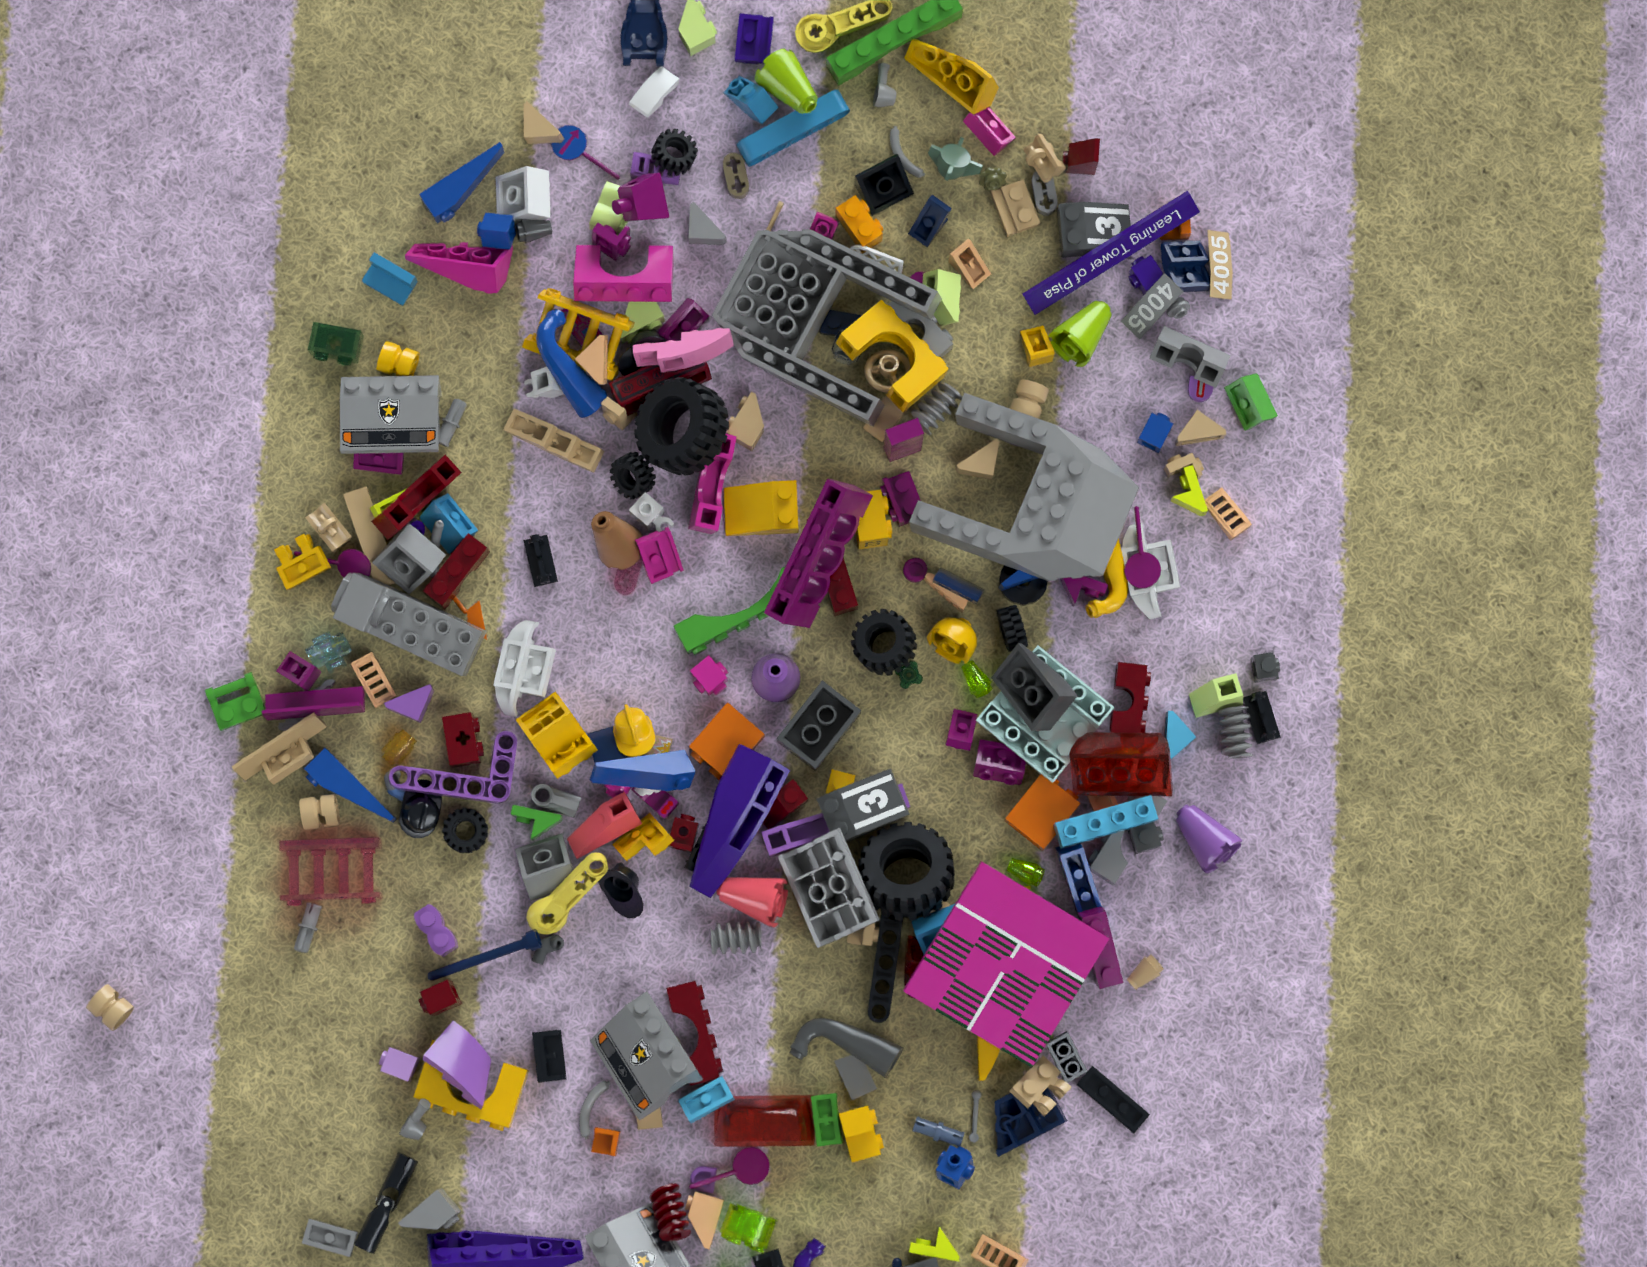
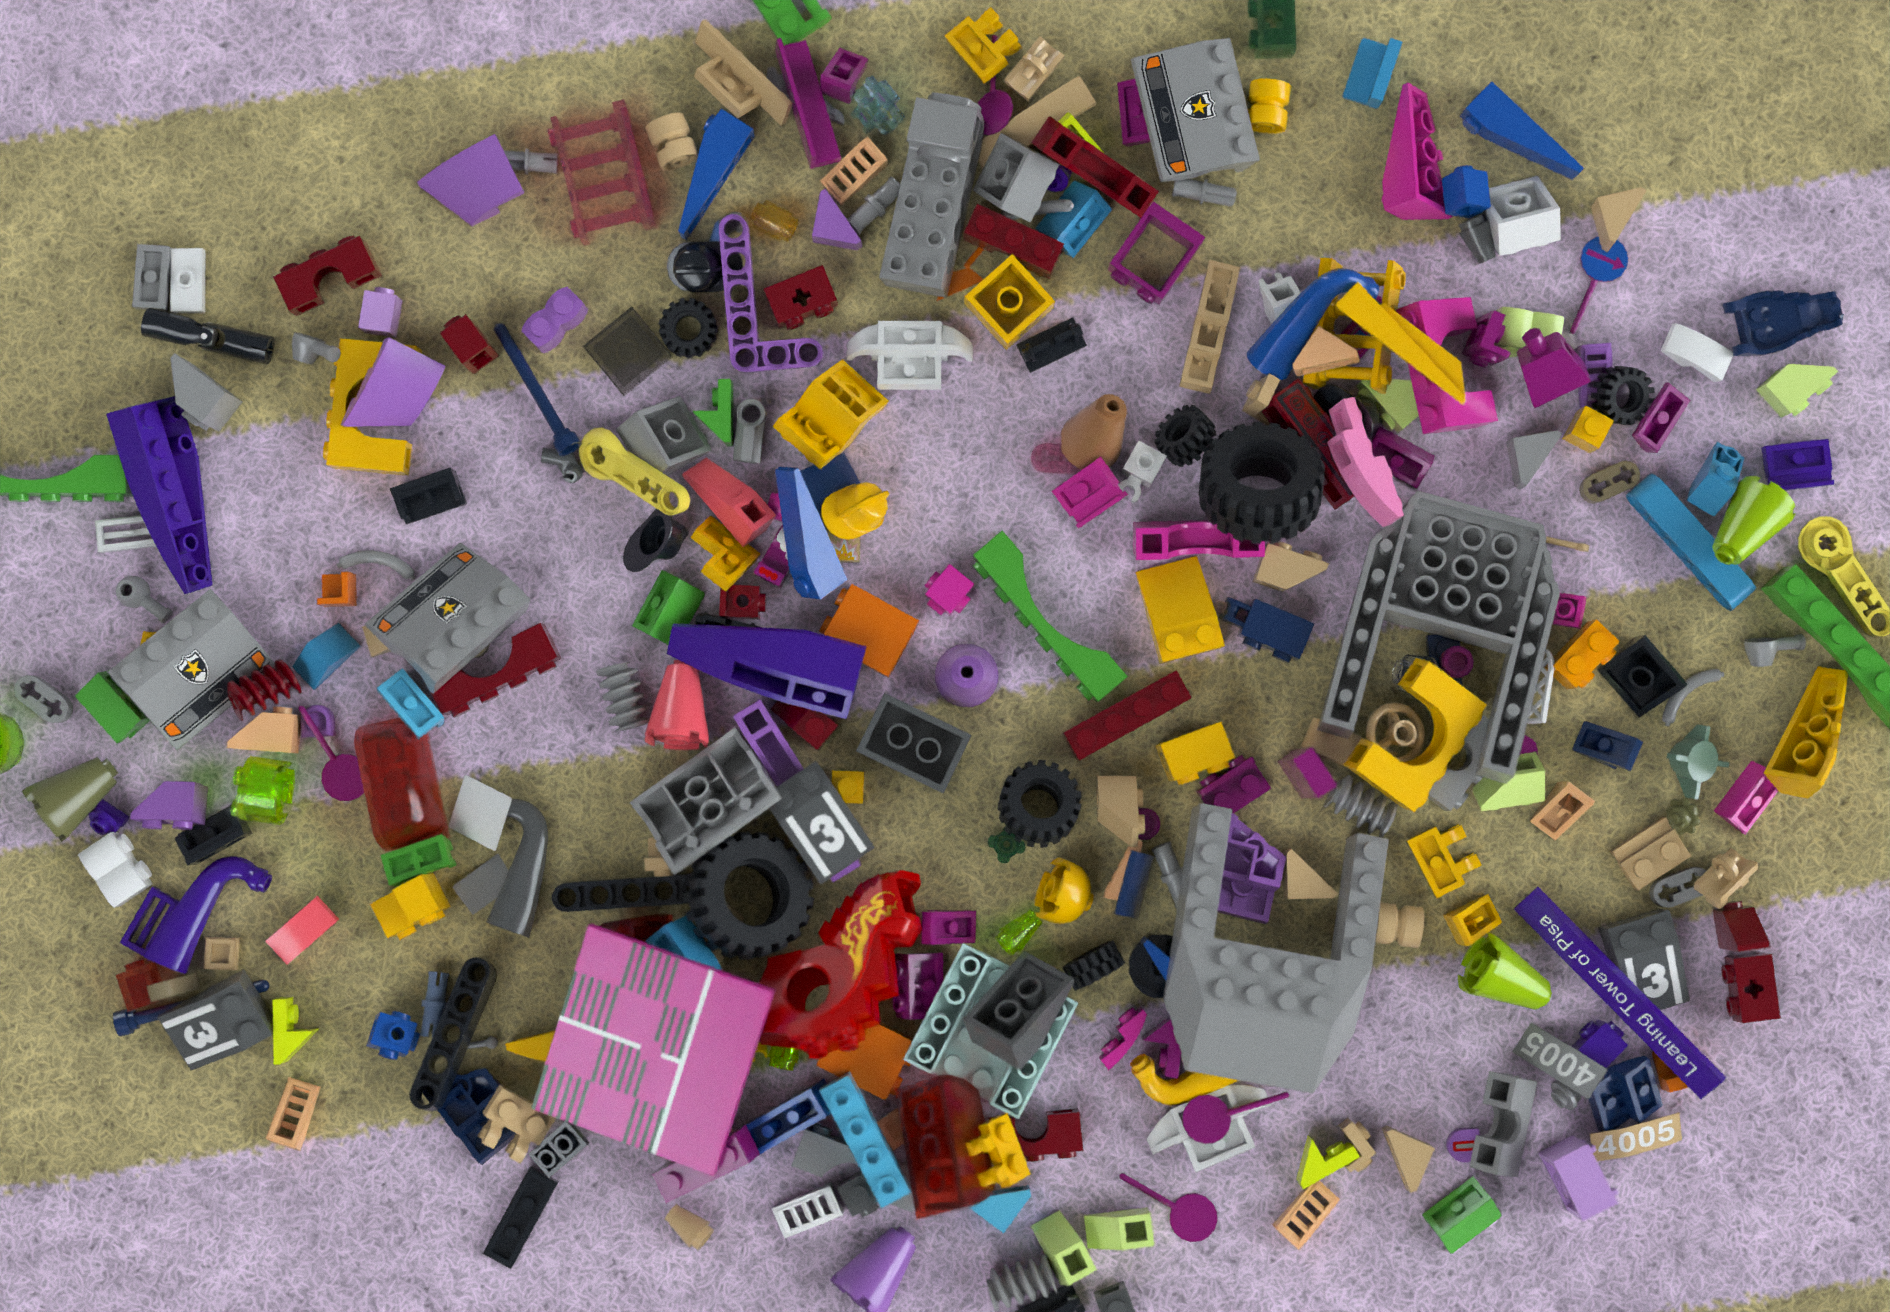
camera: 80 degrees right, 5 degrees up
magenta fence [764,478,873,628] -> none
blue brick [1137,413,1174,454] -> none
none -> white plate [170,248,205,313]
none -> coral slope [265,895,339,965]
none -> dark red arch [273,236,382,316]
none -> dark azure slope [292,623,361,690]
none -> black beam [409,957,497,1112]
none -> medium lavender slope [417,134,524,226]
none -> white sticker [449,775,512,851]
none -> clear smoke tile [583,307,673,396]
none -> bright green panel [632,570,705,645]
none -> red animal [758,870,922,1059]
none -> white slope [772,1182,844,1239]
none -> light grey pin [847,176,900,235]
none -> yellow brick [964,254,1055,350]
none -> yellow plate [965,1113,1031,1188]
none -> yellowish green slope [1084,1207,1155,1250]
none -> tan slope [1096,776,1145,847]
none -> dark pink slope [1099,1007,1147,1070]
none -> magenta window [1108,201,1205,305]
none -> magenta piece [1119,1173,1218,1242]
none -> light grey pin [1151,841,1183,909]
none -> medium lavender slope [1217,813,1286,924]
none -> dark blue brick [1218,597,1314,663]
none -> yellow wedge [1335,282,1466,405]
none -> yellow plate [1406,824,1482,898]
none -> magenta tile [1439,646,1474,679]
none -> lavender container [1538,1135,1619,1221]
none -> yellow brick [1562,406,1614,453]
none -> magenta slope [1632,382,1691,453]
none -> dark red brick [1721,952,1781,1023]

